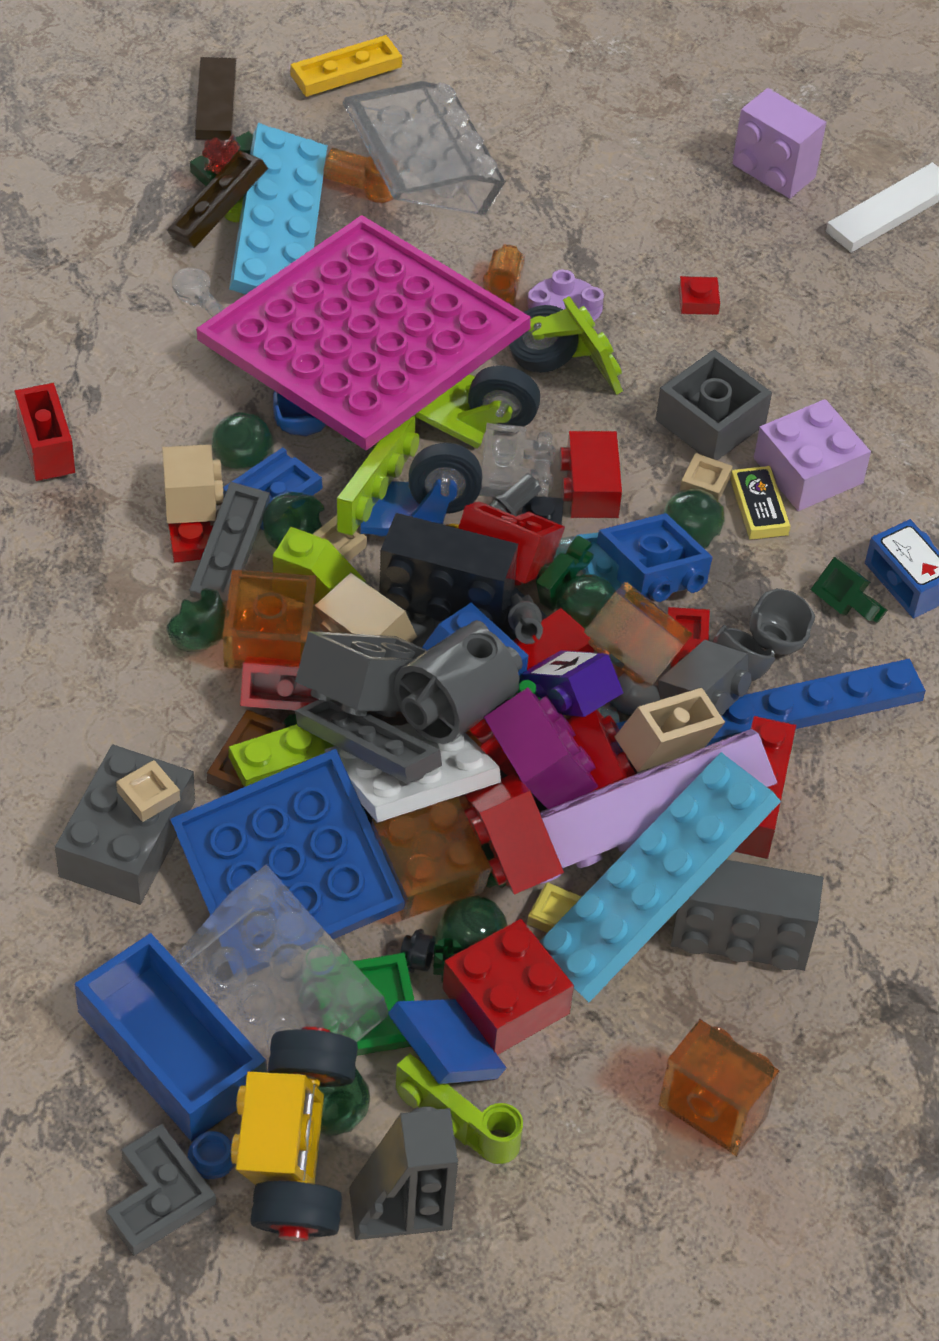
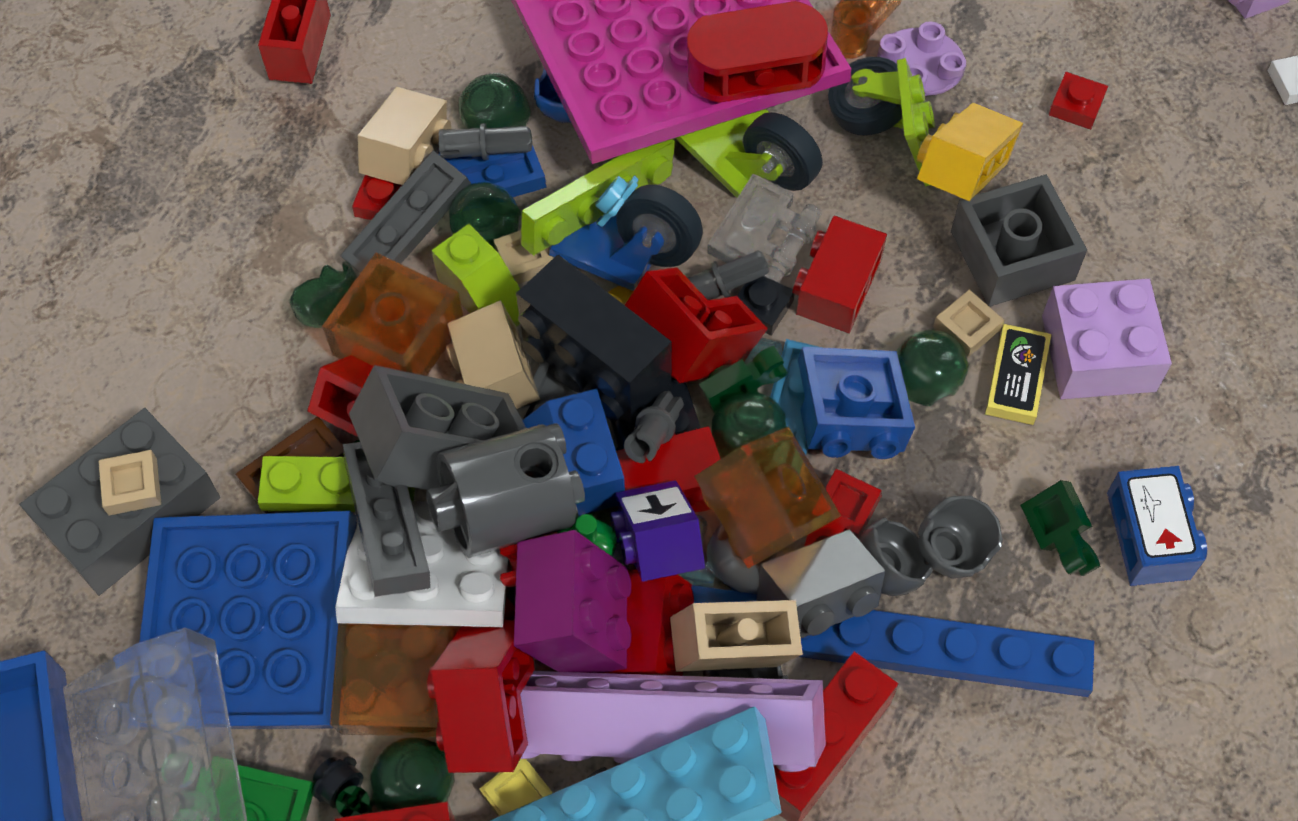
camera: 30 degrees right, 10 degrees up
none -> dark grey axle [439,123,533,161]
none -> medium azure plate [595,175,638,227]
none -> red brick [687,1,828,103]
none -> yellow brick [917,103,1023,201]

